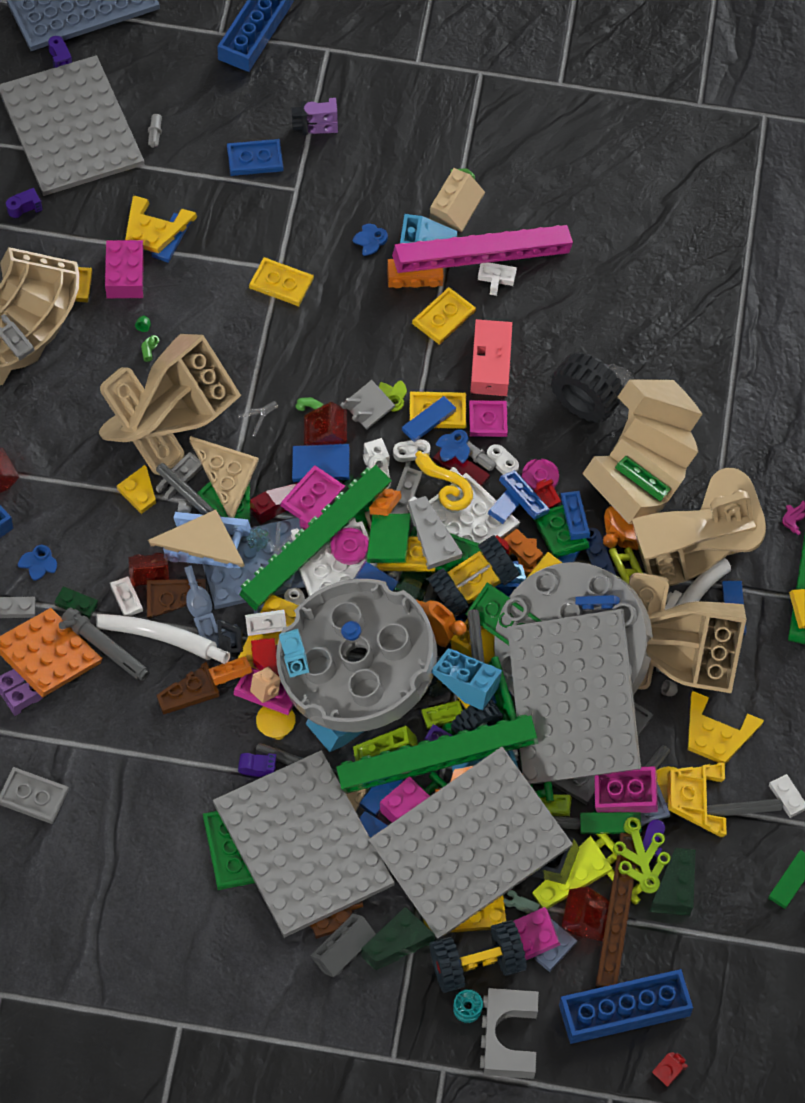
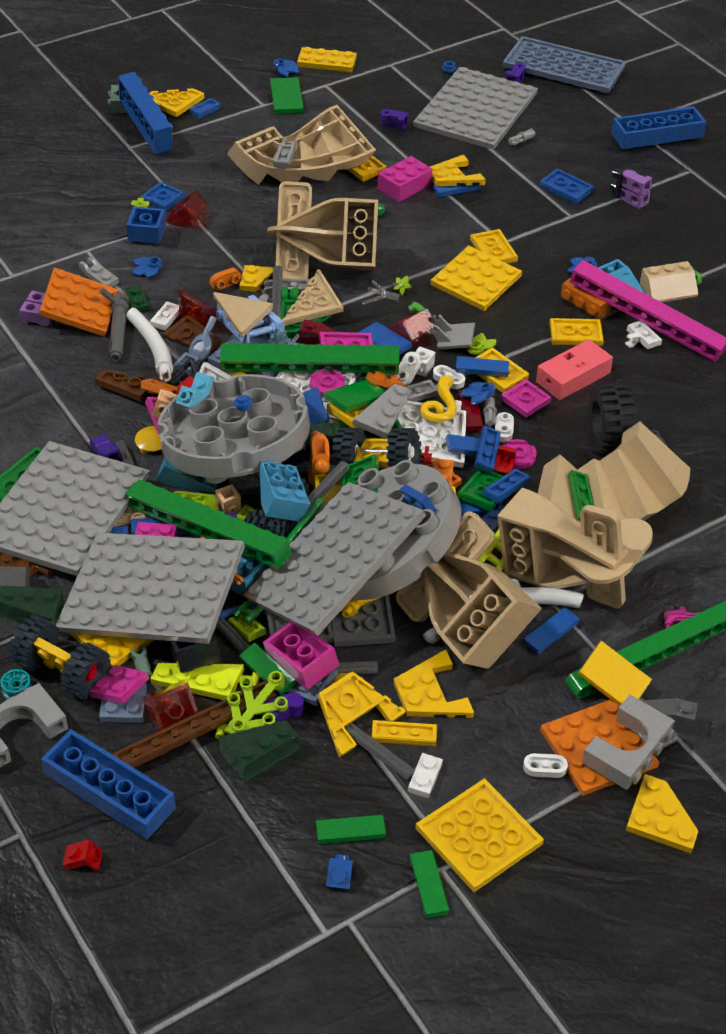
camera: 50 degrees right, 15 degrees down
none -> orange plate [209,268,241,290]
none -> light nougat brick [215,484,241,514]
none -> green wheel [281,287,299,301]
none -> yellow tile [372,720,437,746]
none -> lime plant [393,276,412,295]
none -> yellow plate [431,245,522,311]

